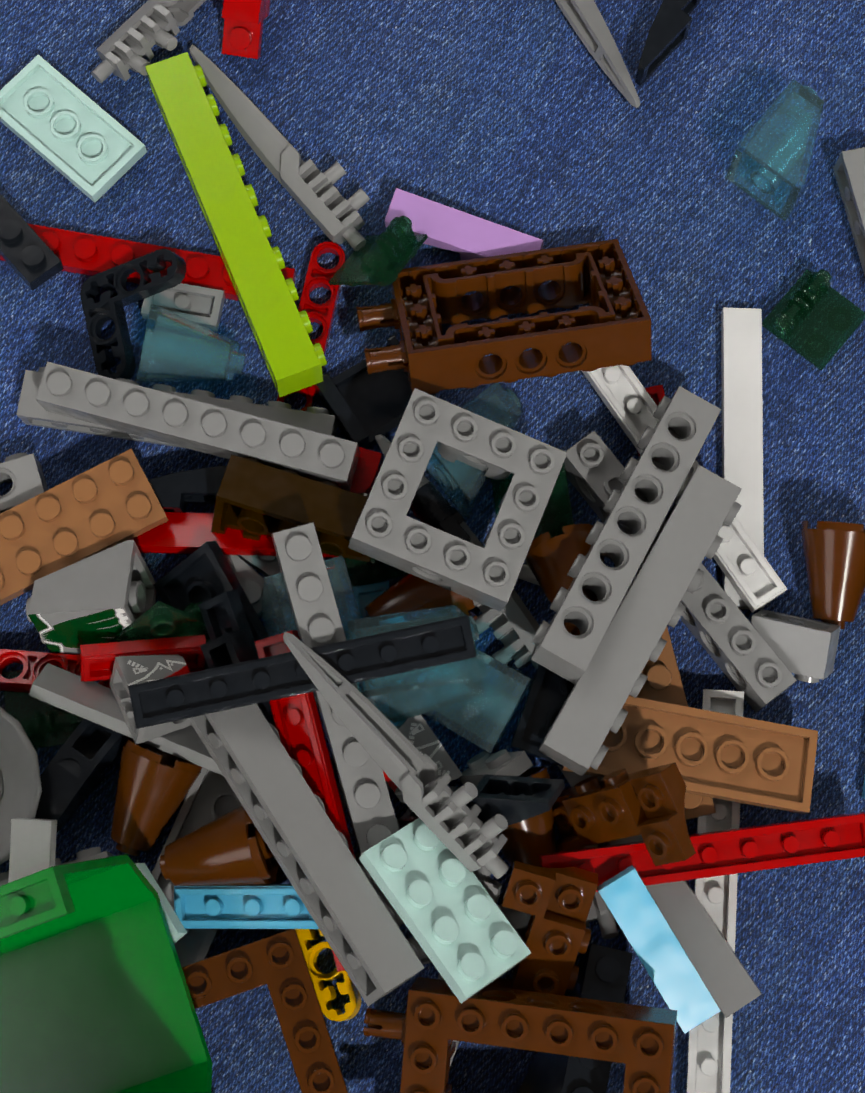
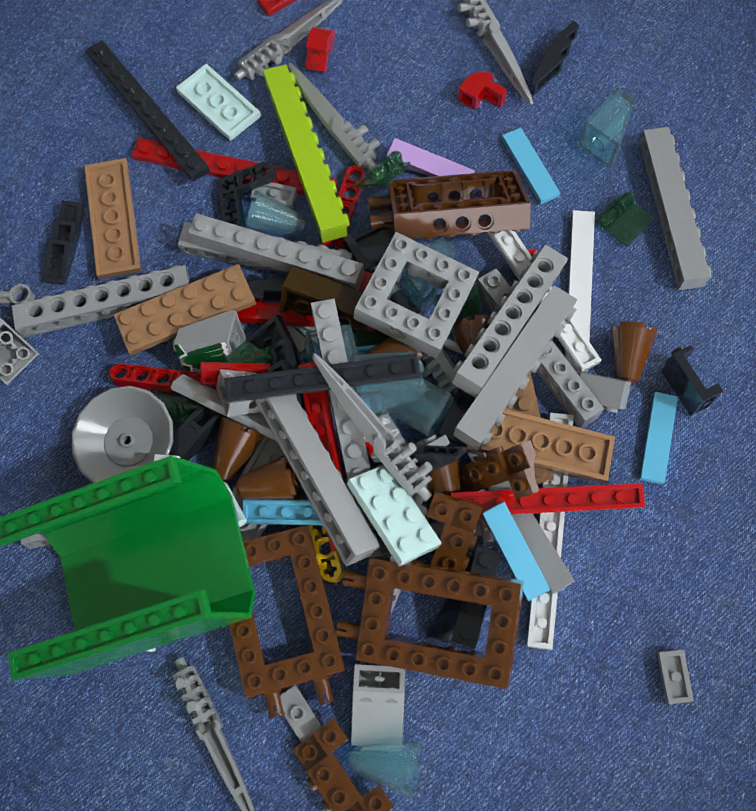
camera: 10 degrees right, 5 degrees down
none -> red brick [458,72,507,110]
none -> medium azure tile [502,128,560,205]

